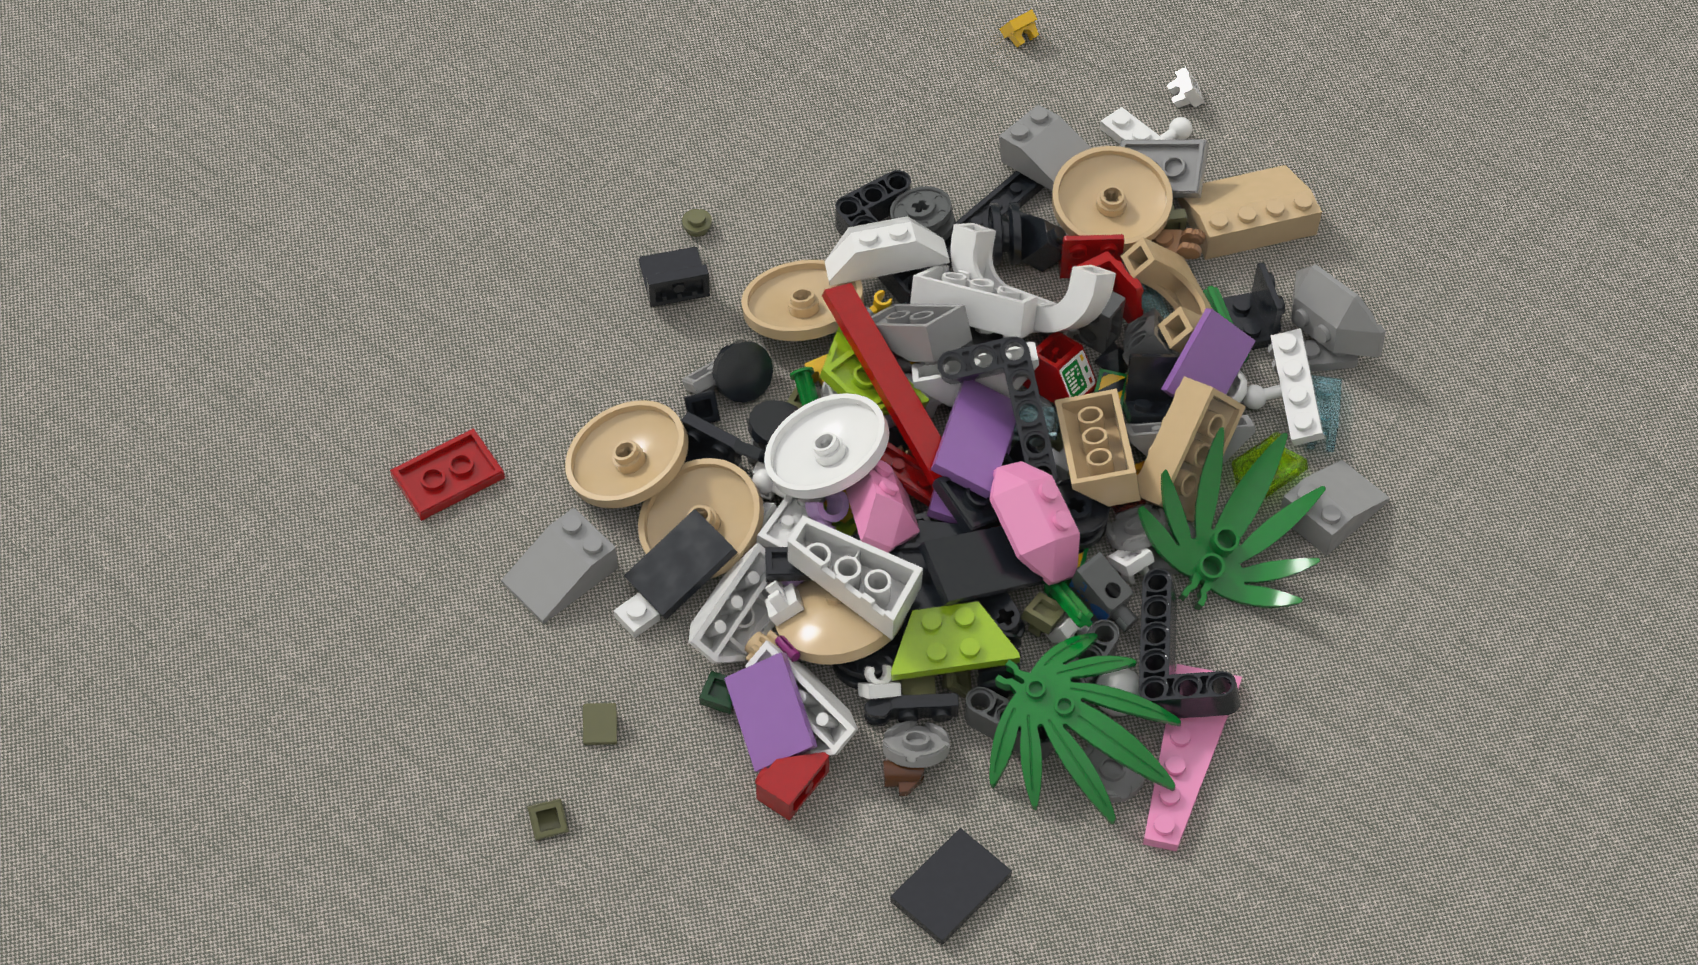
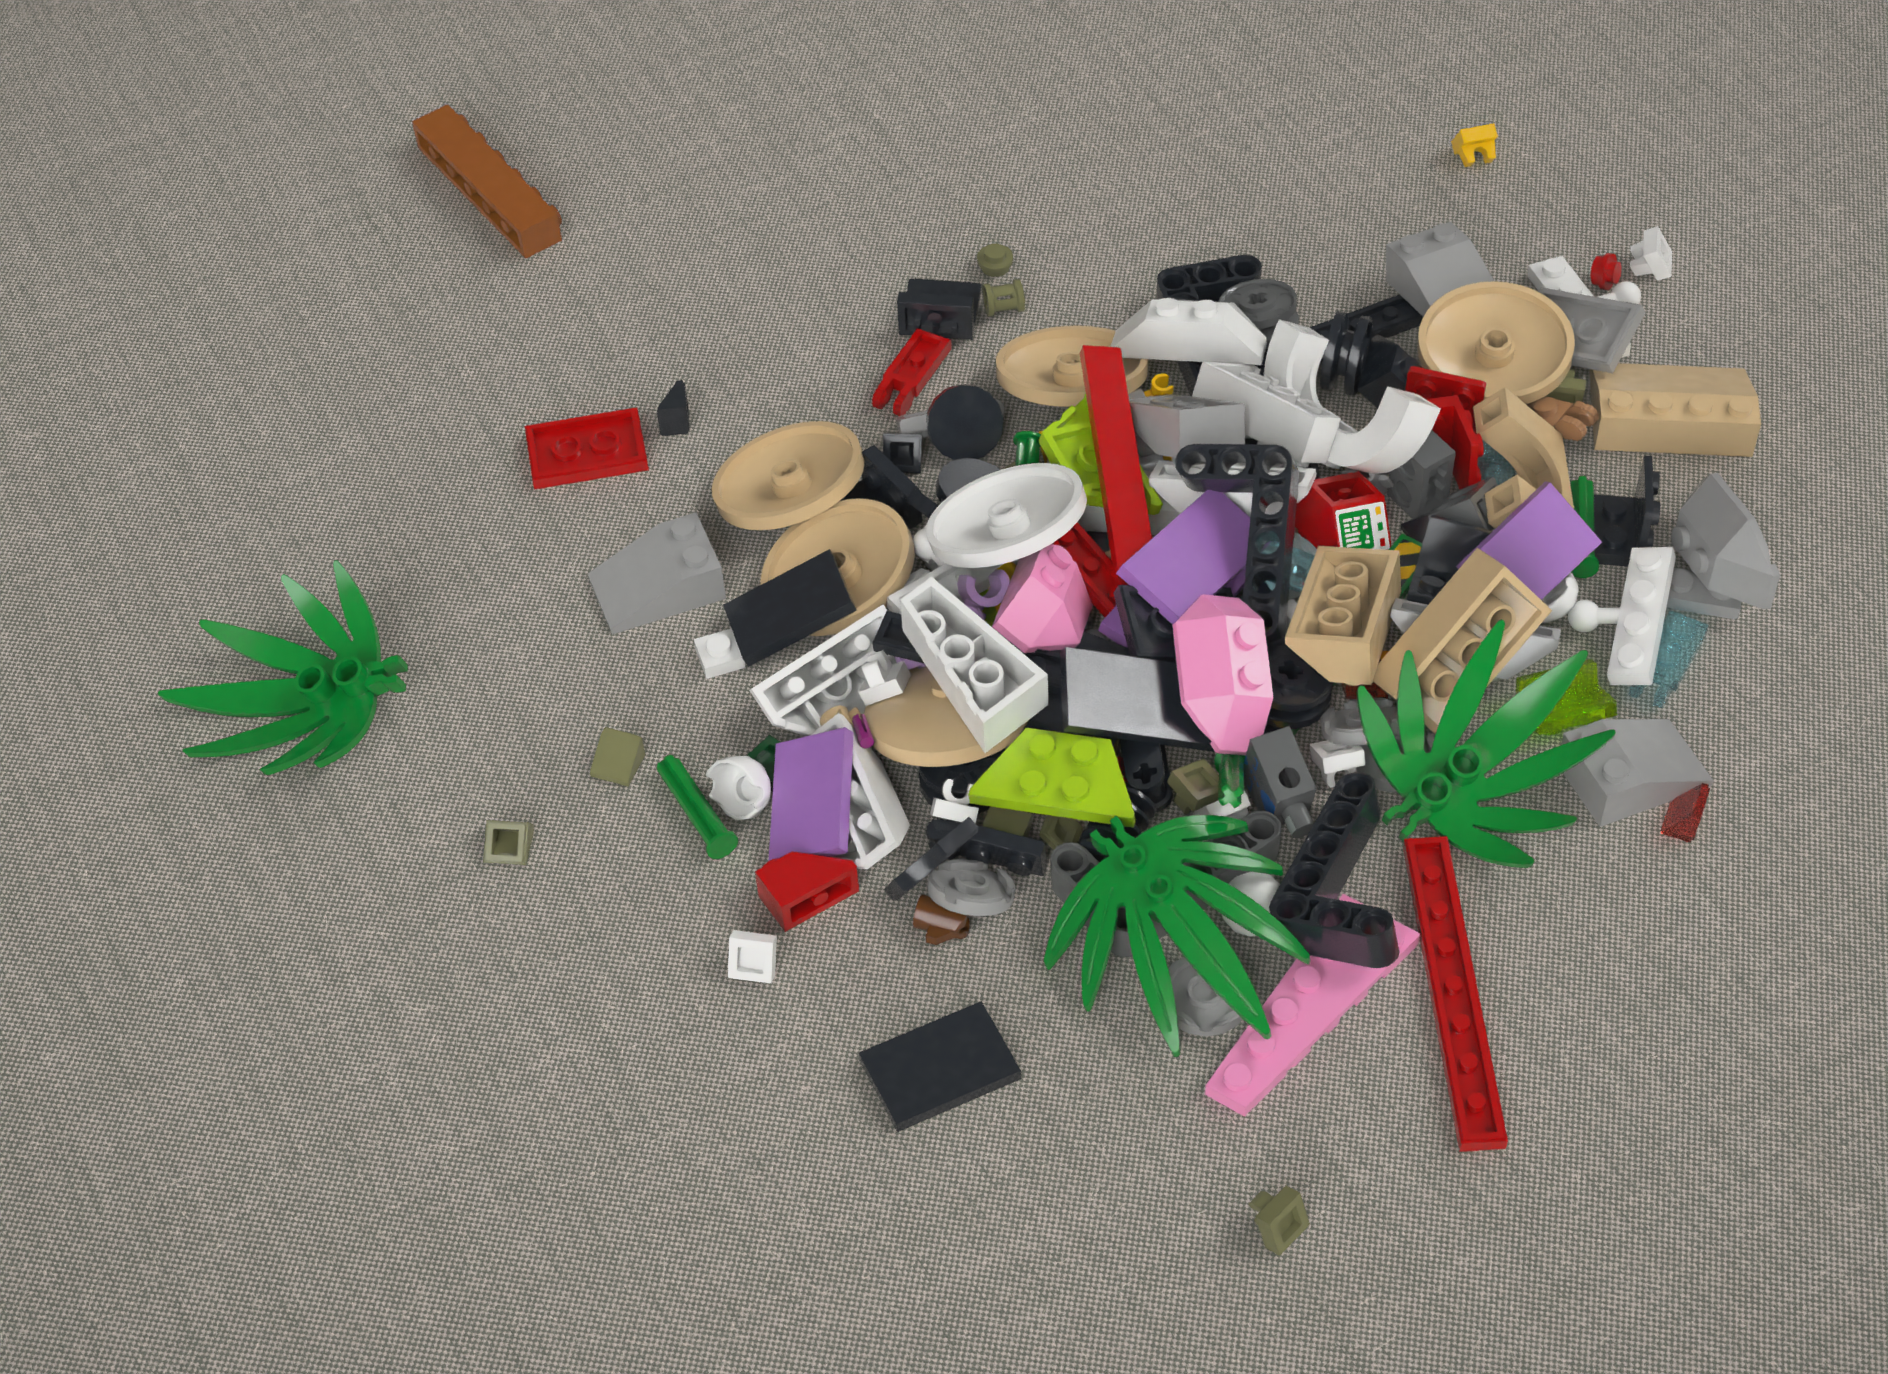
camera: 25 degrees right, 5 degrees down
none -> green plant [158,560,408,775]
none -> dark orange brick [412,104,562,259]
none -> black slope [657,380,690,436]
none -> green axle [657,755,738,859]
none -> white hair [706,756,771,820]
none -> white tile [728,930,777,983]
none -> red hinge [871,328,952,416]
none -> black tile [884,817,979,901]
none -> olive bush [982,279,1025,317]
none -> olive tile [1249,1185,1310,1256]
none -> red tile [1403,836,1508,1152]
none -> red plate [1590,253,1622,291]
none -> clear red slope [1661,783,1710,843]

